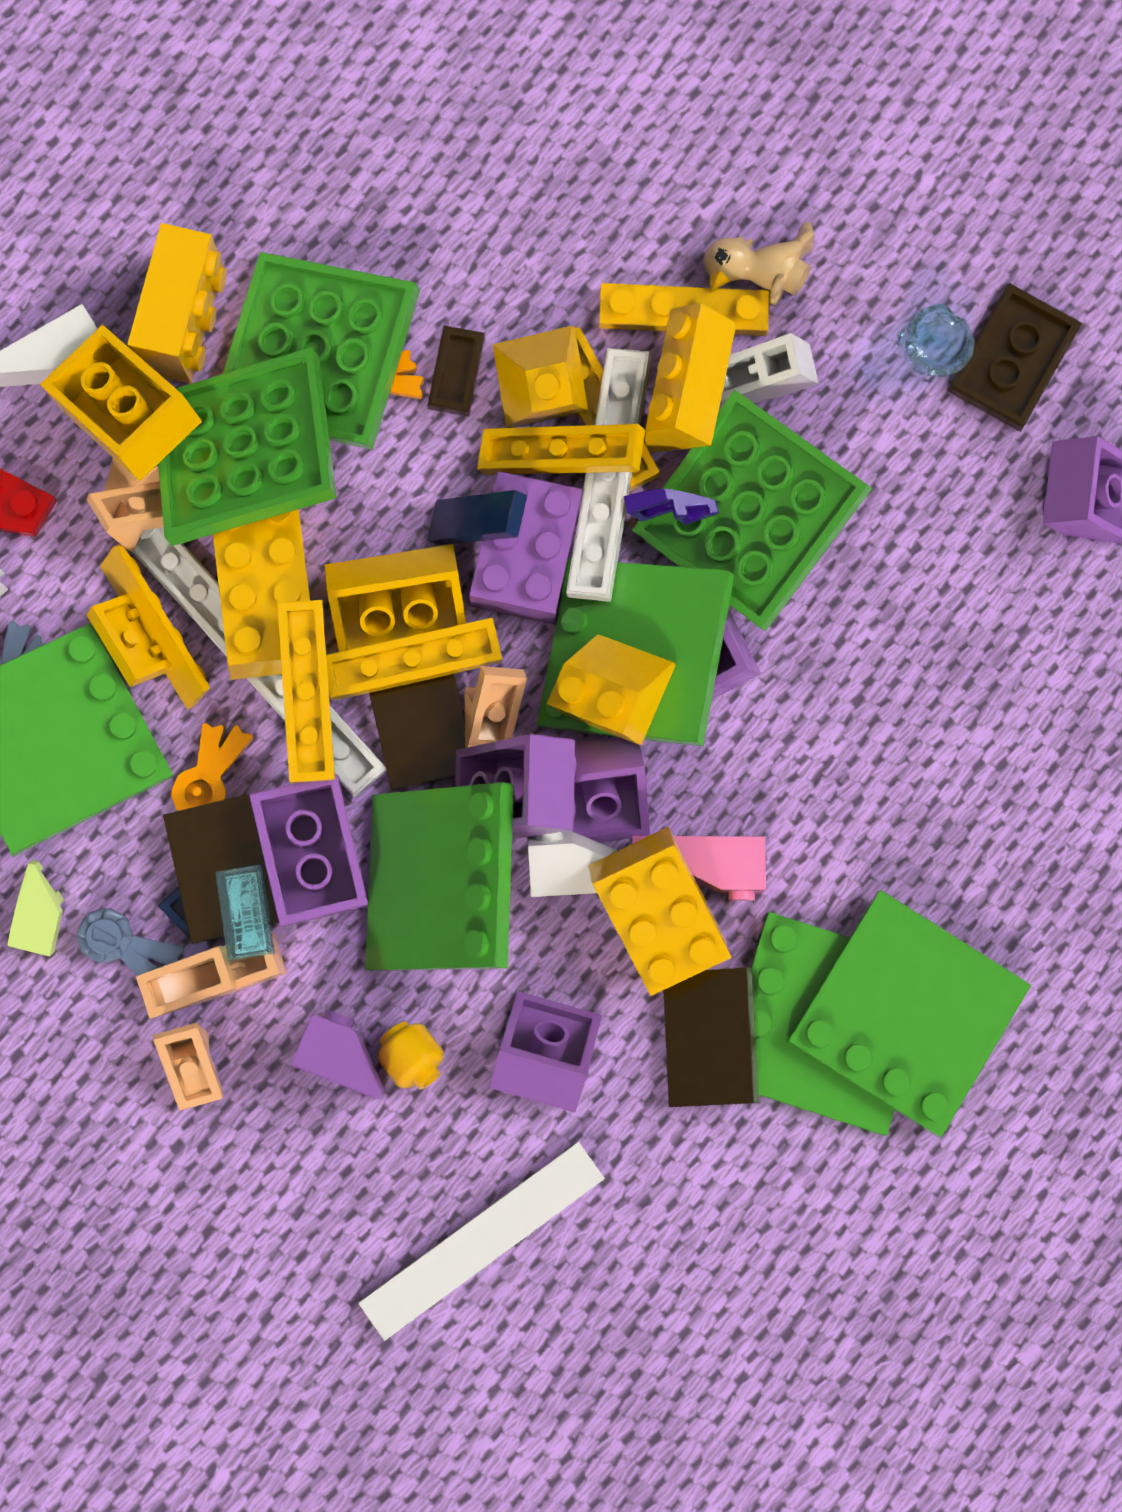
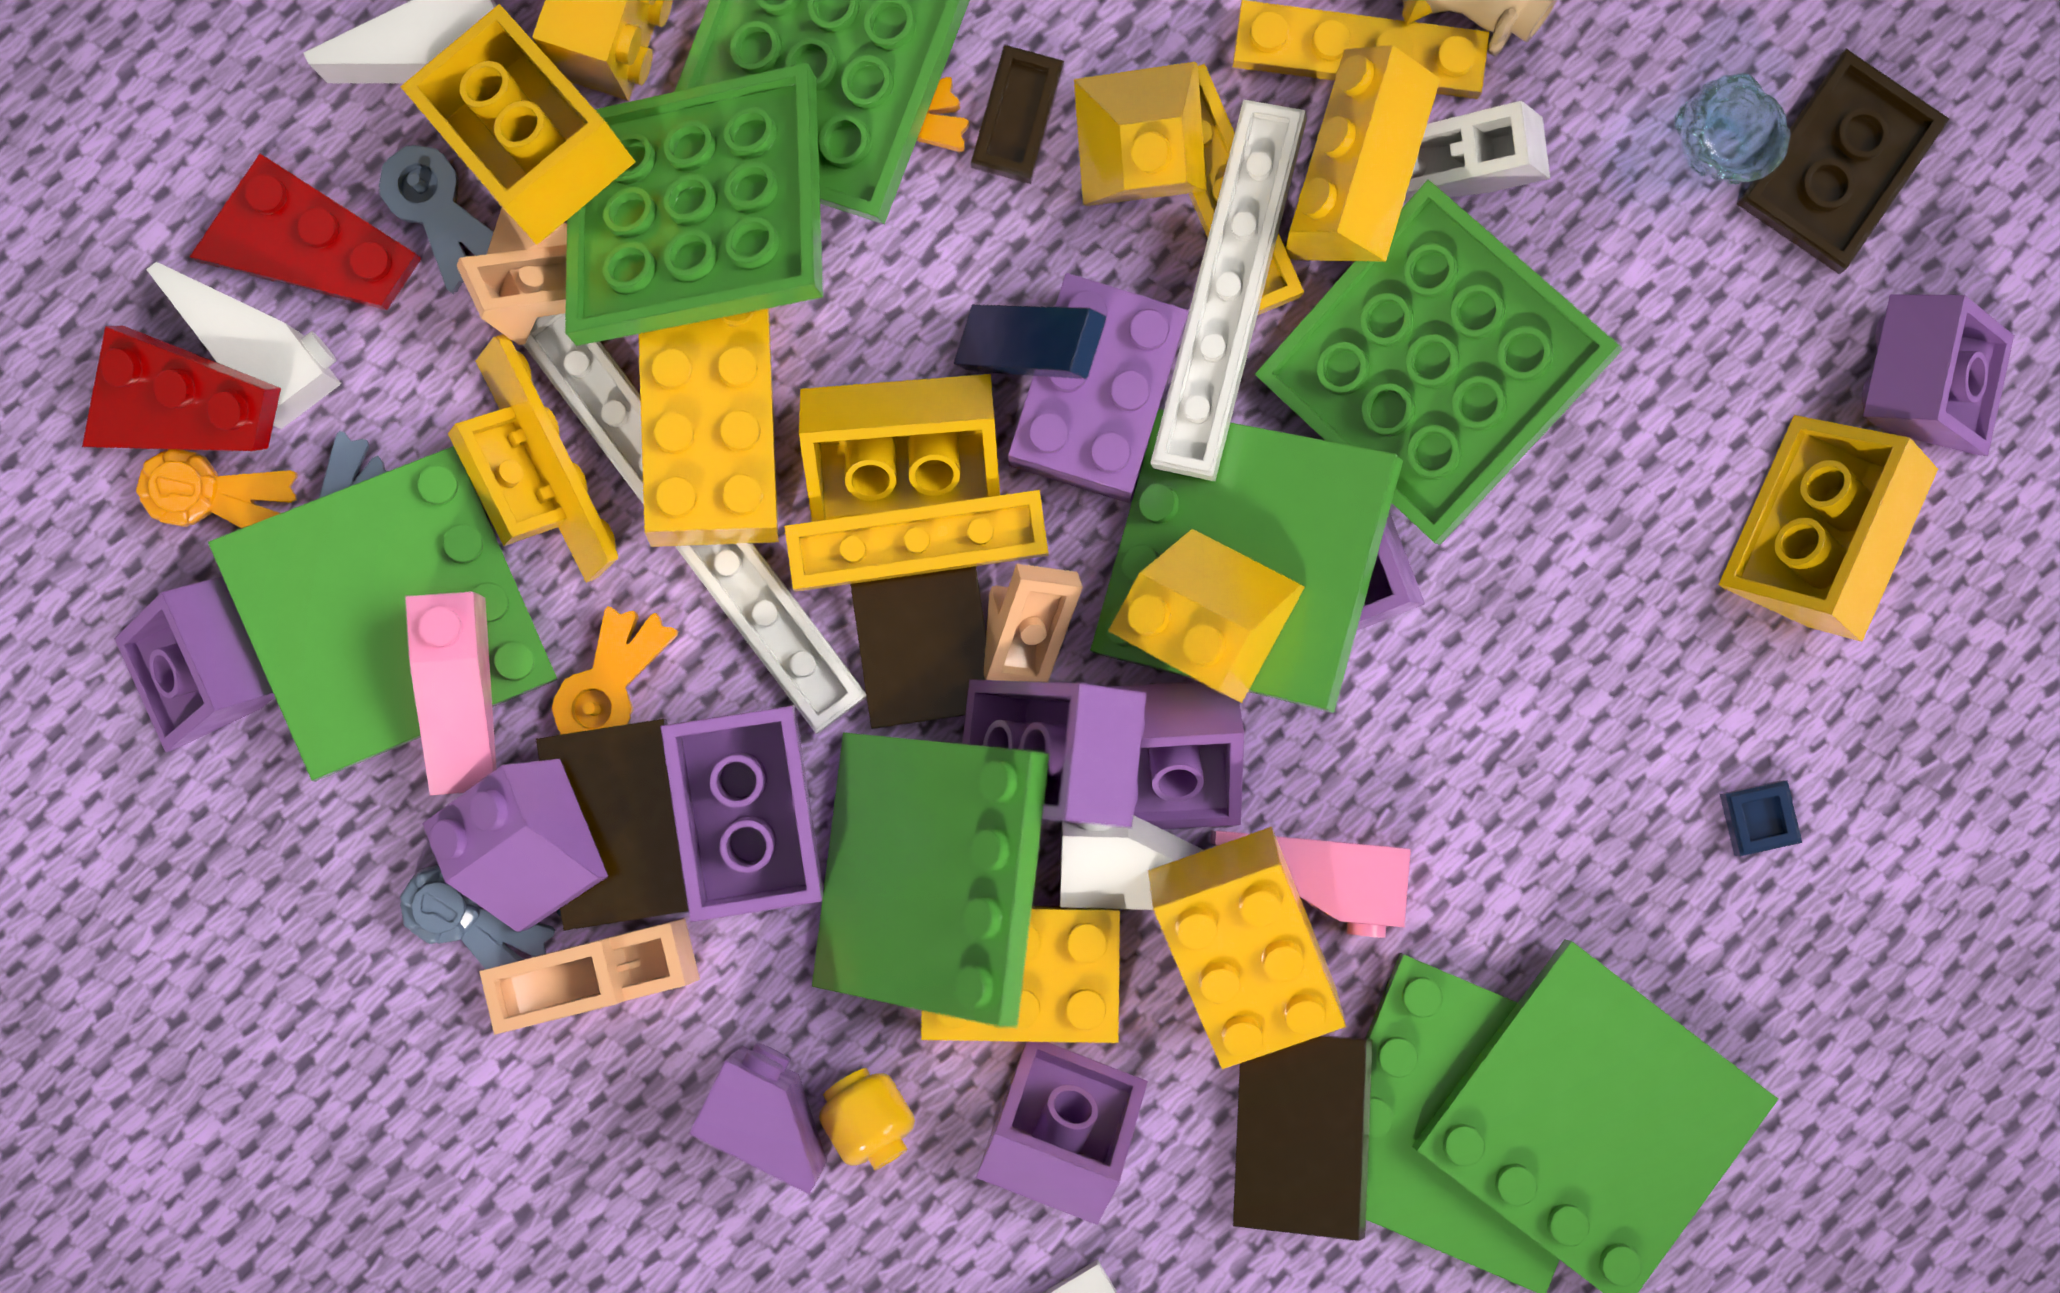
camera: 10 degrees right, 5 degrees up
yellowish green slope [7,860,64,957] -> none
light nougat slope [153,1023,223,1111] -> none
clear light blue tile [216,865,275,961] -> none
yellow plate [277,600,335,783] -> none
yellow plate [477,424,645,475] -> none
dark purple slope [624,489,720,525] -> none
none -> sand blue piece [379,145,493,294]
none -> bright pink slope [406,592,496,795]
none -> medium lavender slope [422,759,608,932]
none -> yellow brick [921,906,1120,1043]
none -> yellow slope [1718,415,1938,642]
none -> dark blue tile [1720,780,1802,856]

